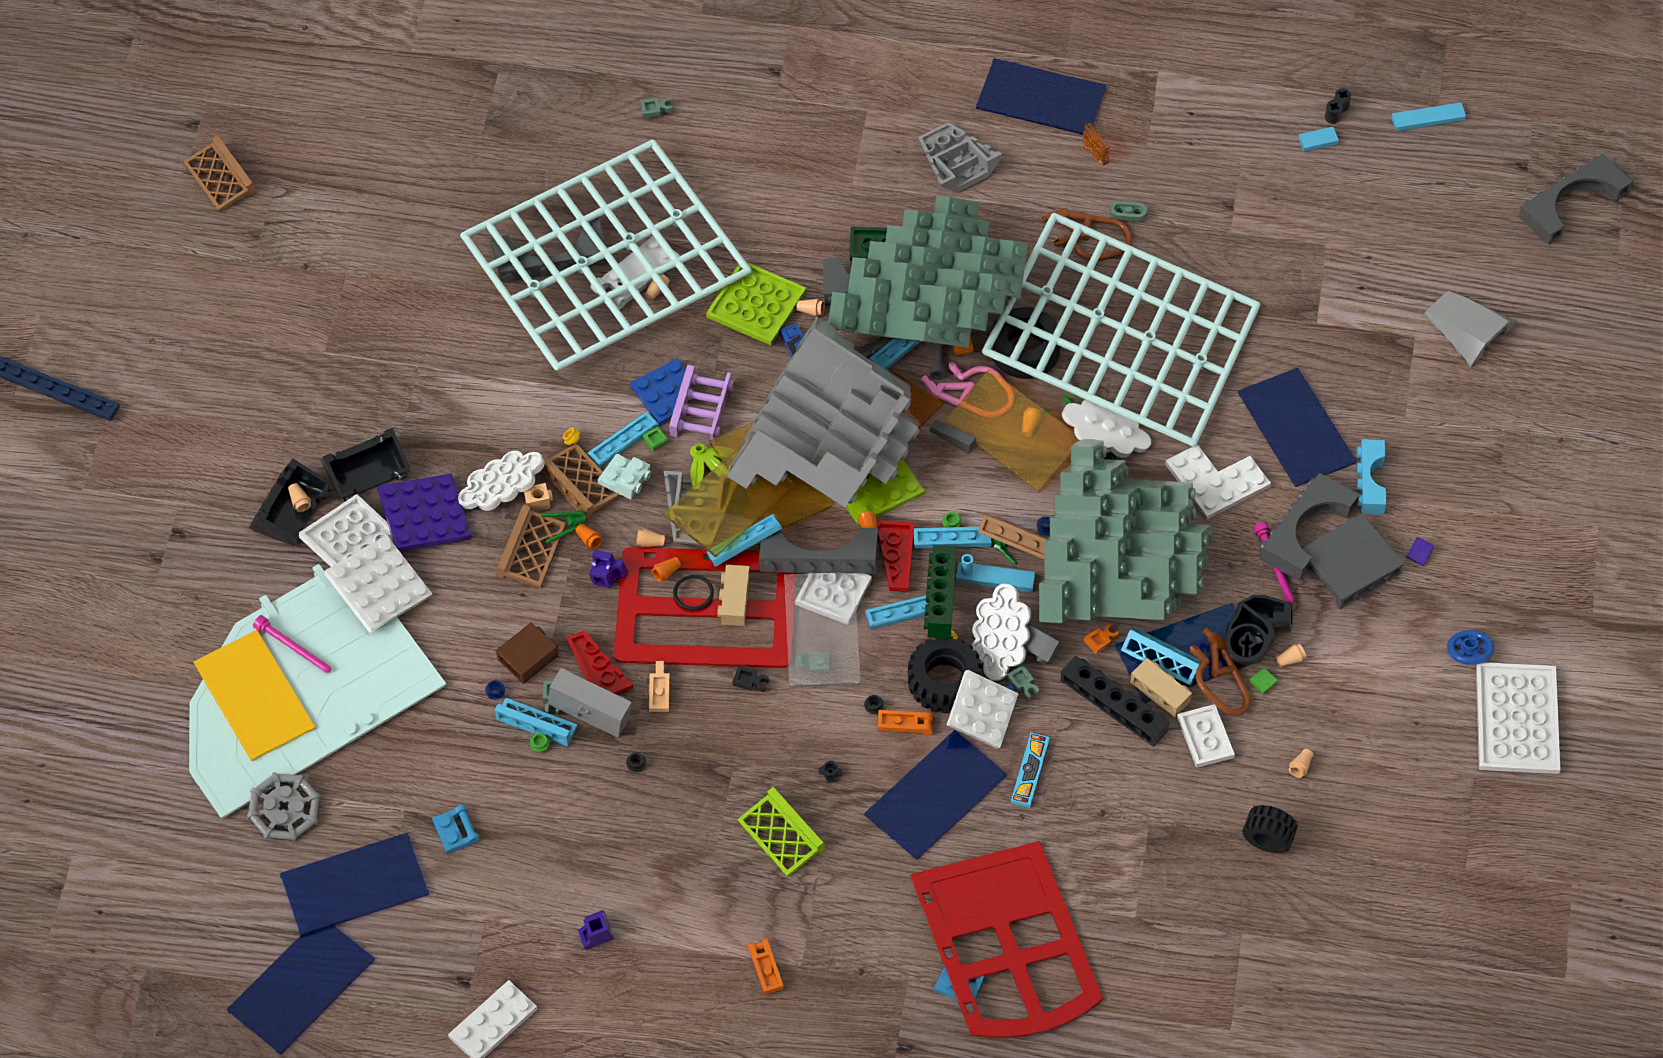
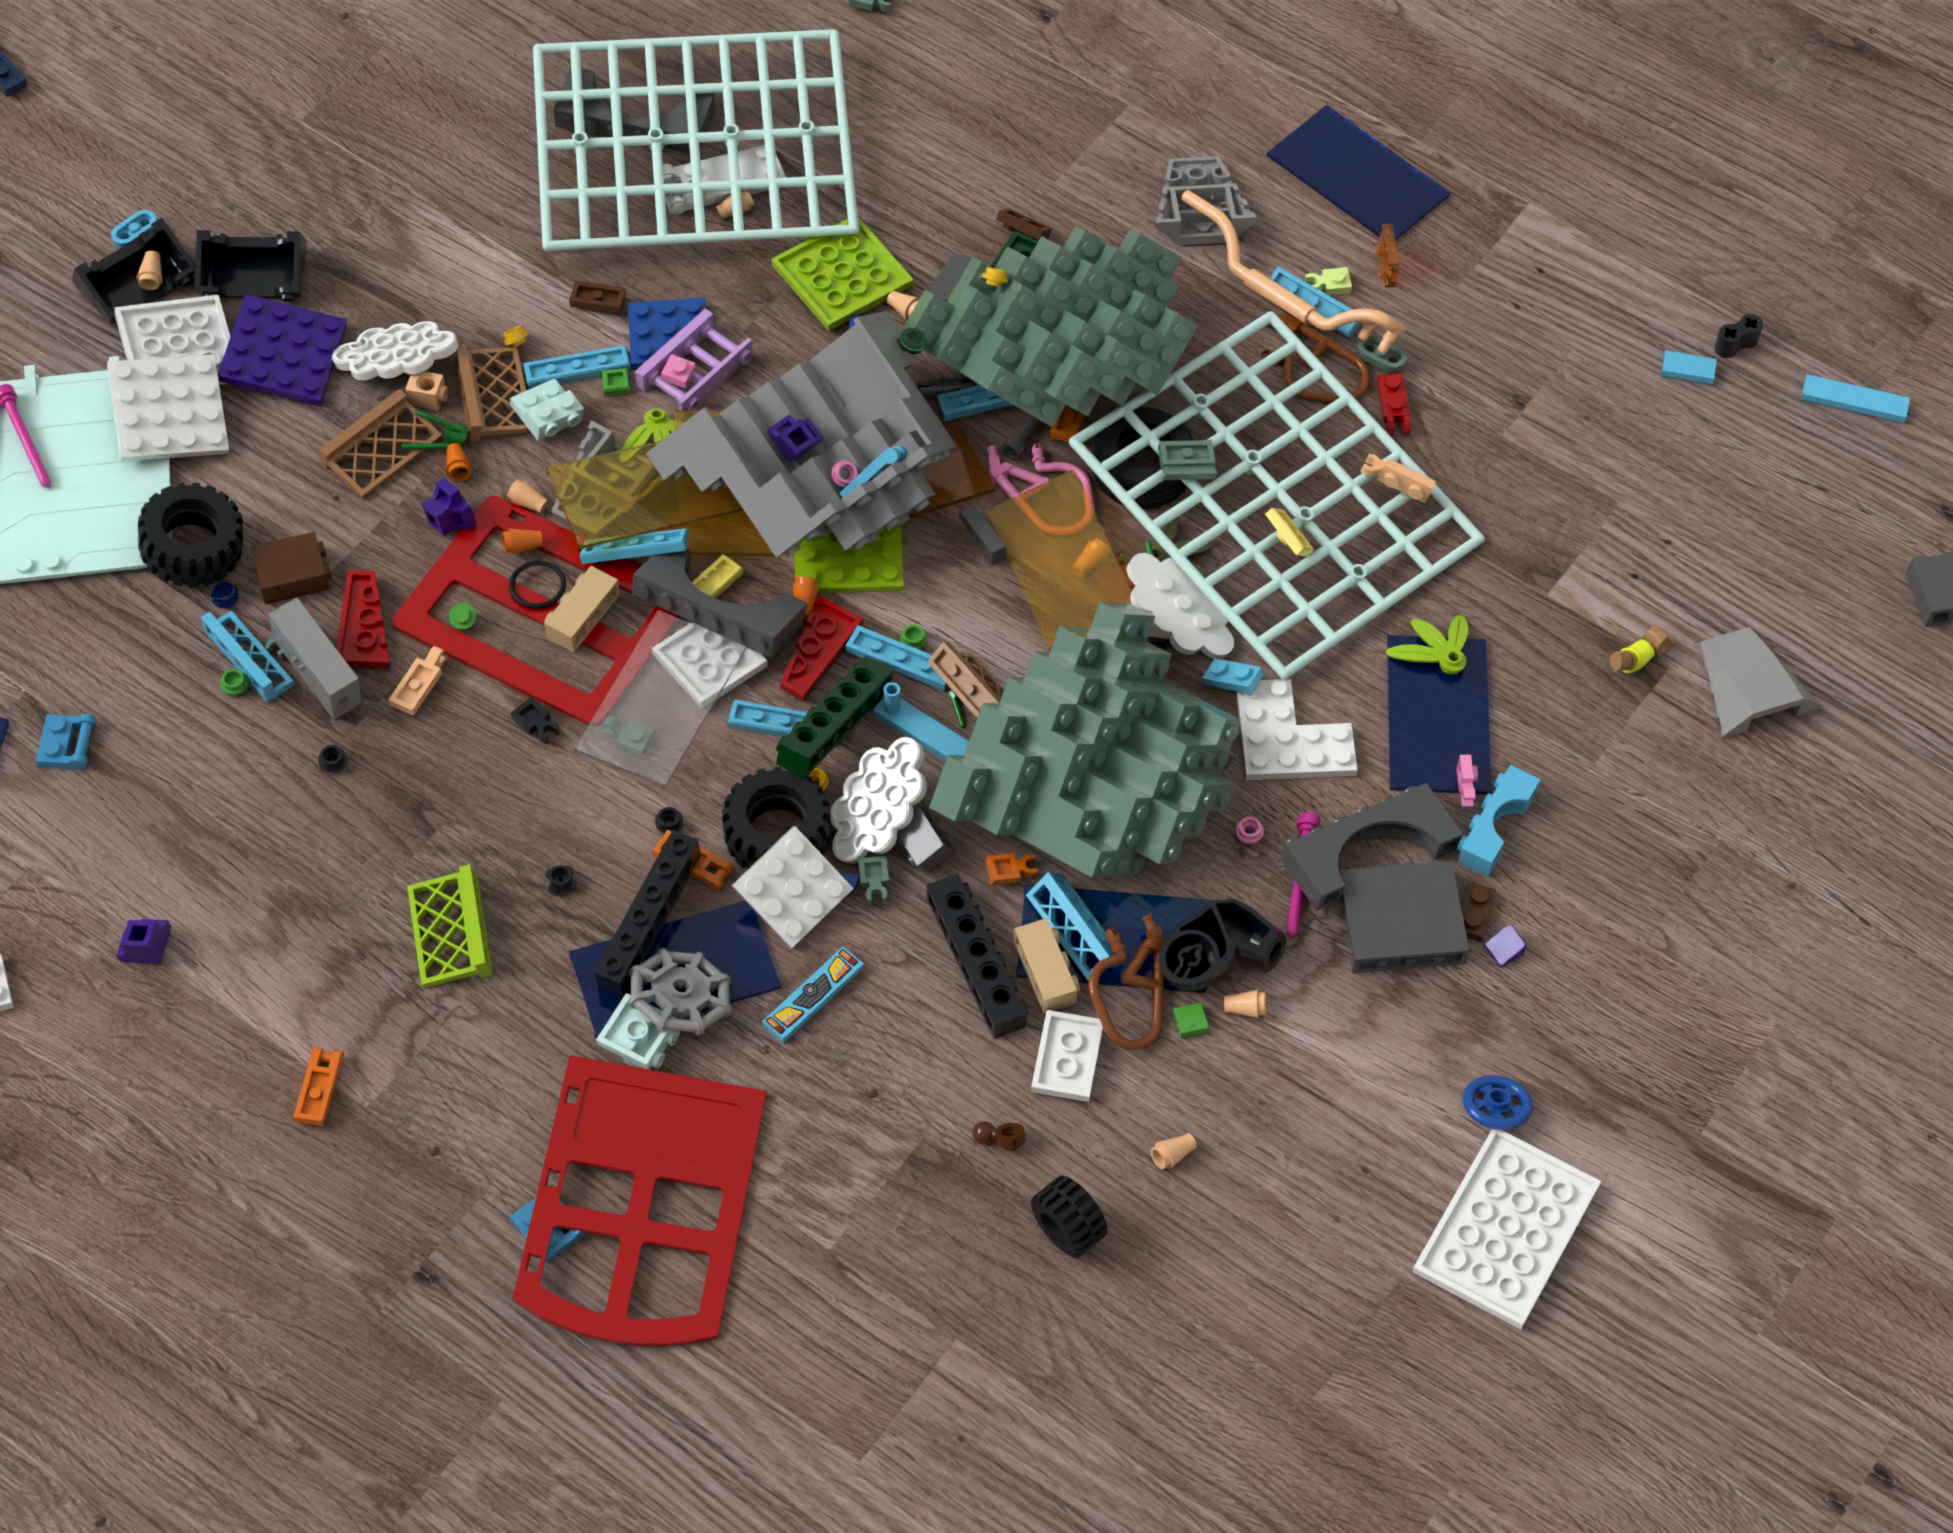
camera: 25 degrees right, 0 degrees up
none -> medium azure plate [111,210,157,249]
none -> black tyre [138,482,243,588]
none -> bright green plate [449,603,477,630]
none -> reddish brown plate [569,281,626,314]
none -> black brick [594,830,701,997]
none -> light aqua plate [596,993,680,1070]
none -> light grey plate [628,948,732,1035]
none -> bright pink plate [661,354,695,388]
none -> light yellow plate [692,554,743,599]
none -> dark purple brick [767,414,824,464]
none -> bright pink plate [831,460,858,487]
none -> medium azure plate [839,445,908,498]
none -> clear green tile [899,328,927,355]
none -> reddish brown plate [973,1121,1026,1151]
none -> yellow plate [982,267,1008,287]
none -> reddish brown plate [996,208,1052,240]
none -> sand green plate [1158,440,1217,480]
none -> light nougat piece [1181,190,1405,354]
none -> medium azure plate [1202,658,1264,694]
none -> bright pink plate [1235,817,1264,844]
none -> light yellow plate [1265,508,1314,557]
none -> medium azure tile [1270,266,1361,339]
none -> yellowish green plate [1305,267,1352,295]
none -> light nougat plate [1360,454,1436,503]
none -> red hinge [1377,374,1411,436]
none -> lime plant [1386,615,1468,675]
none -> bright pink plate [1456,755,1478,808]
none -> reddish brown plate [1461,882,1496,942]
none -> medium nougat piece [1609,624,1675,673]

